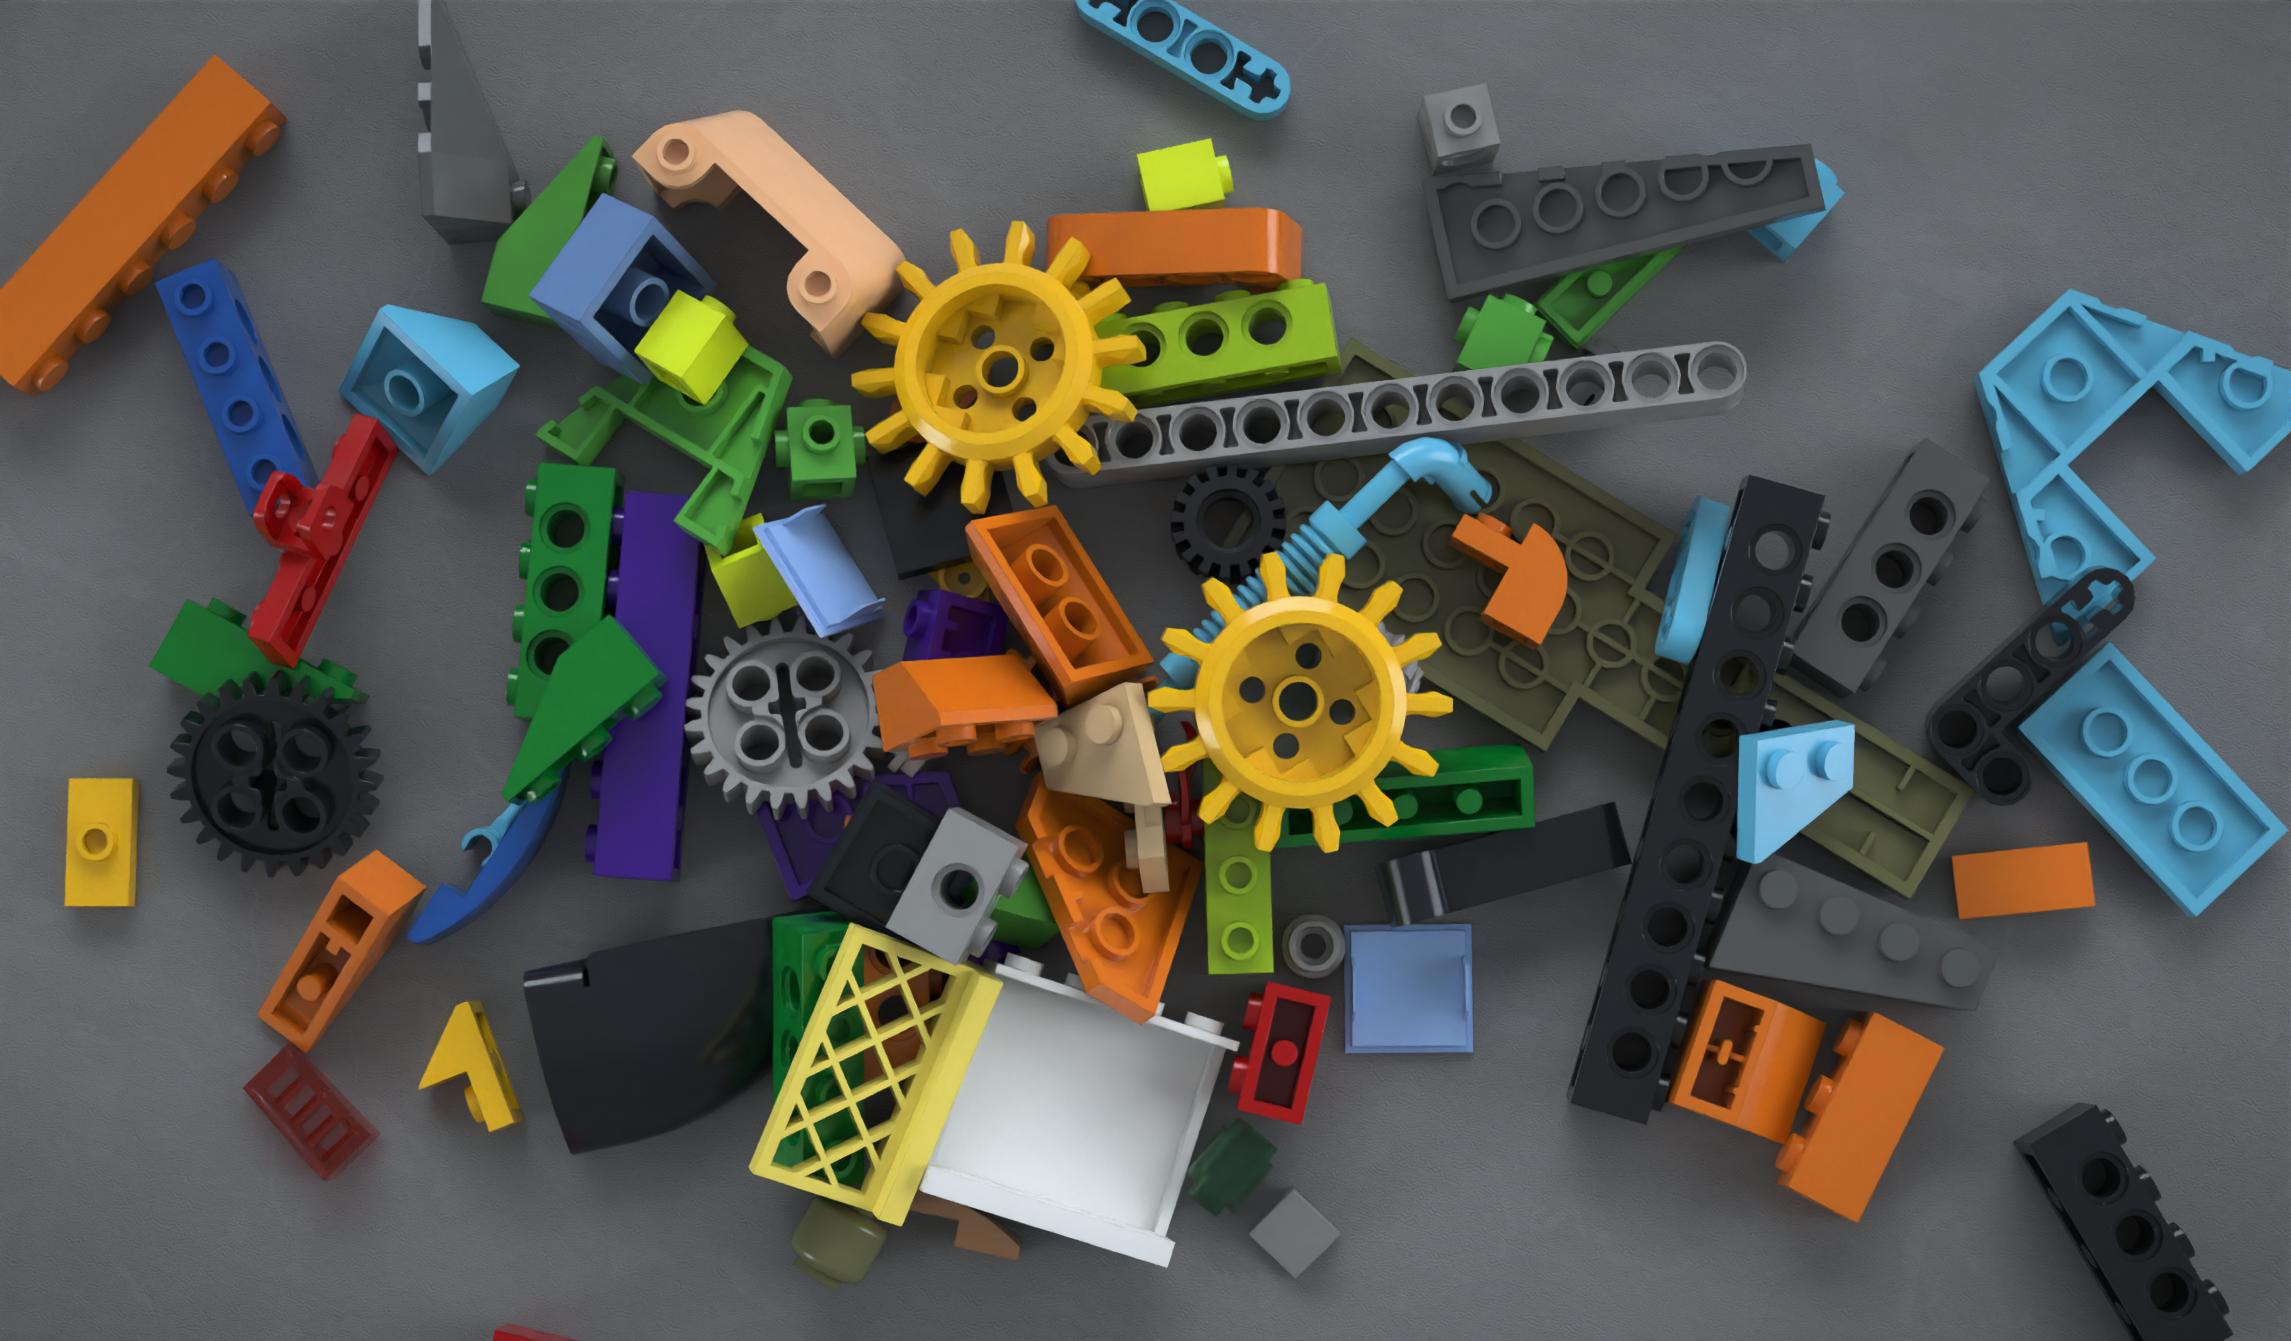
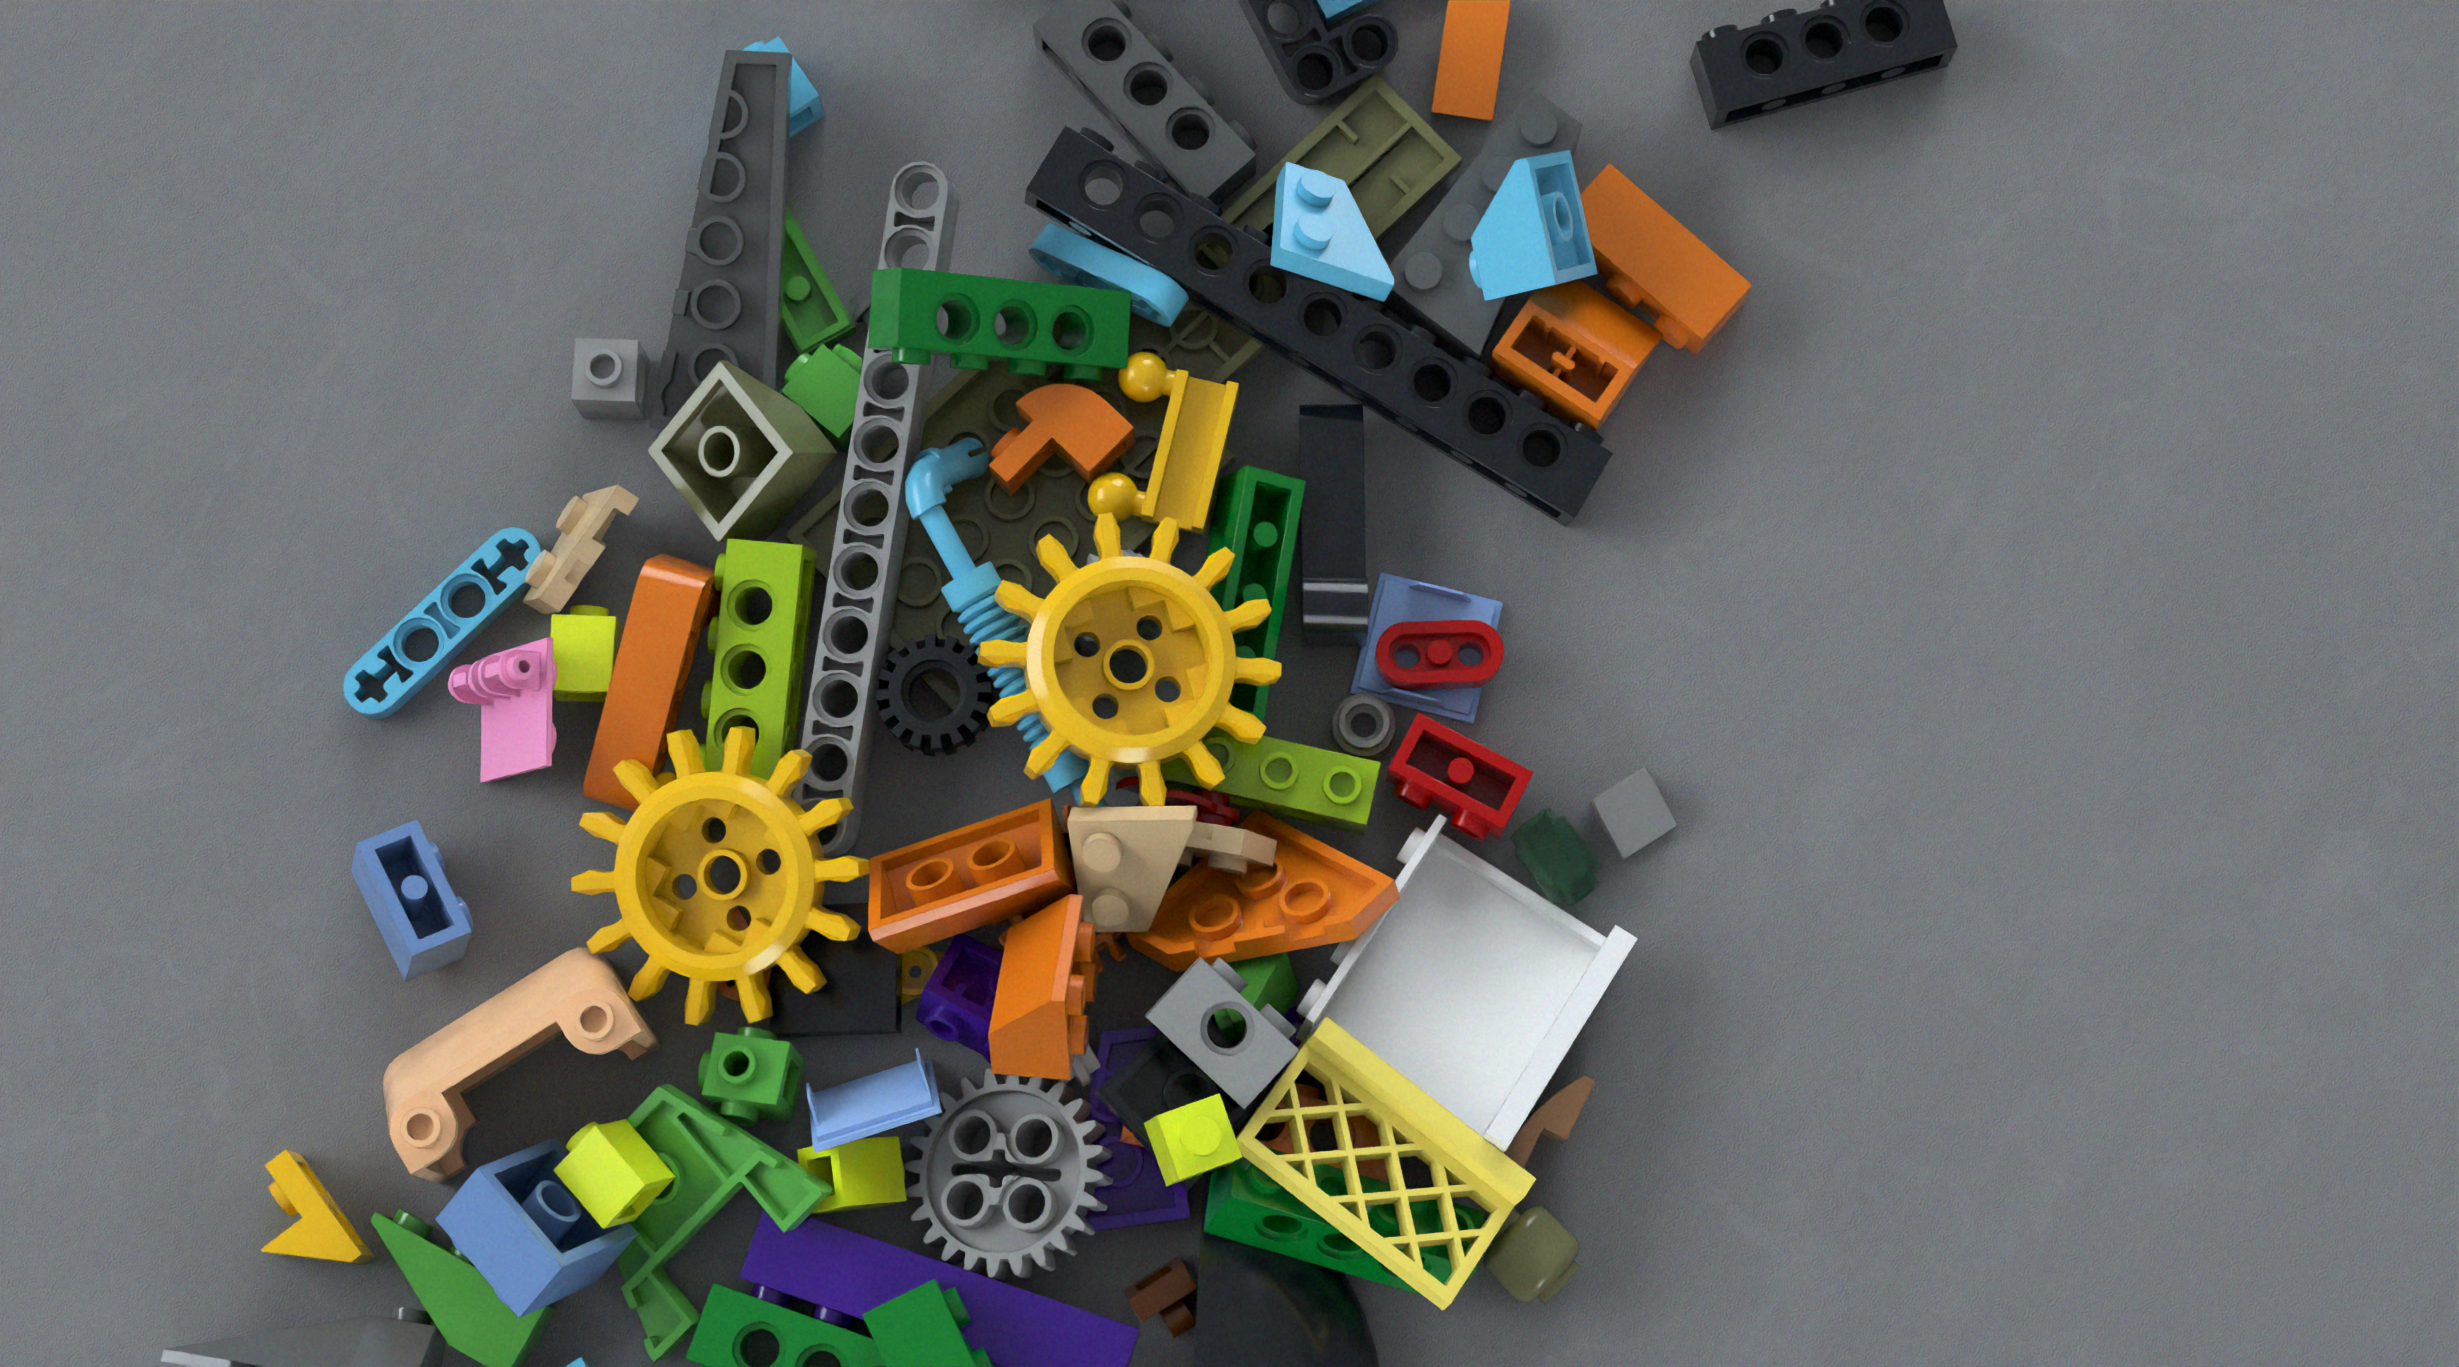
camera: 75 degrees left, 5 degrees down
none -> yellow slope [261,1149,375,1265]
none -> medium blue brick [351,820,474,982]
none -> bright pink hinge [448,637,557,783]
none -> tan wing [522,485,639,615]
none -> olive slope [647,360,838,542]
none -> green brick [868,267,1131,381]
none -> yellow gear [1088,351,1239,535]
none -> reddish brown tile [1123,1256,1198,1338]
none -> neon yellow brick [1144,1093,1242,1187]
none -> red plate [1375,620,1504,690]
none -> medium azure slope [1469,150,1598,301]

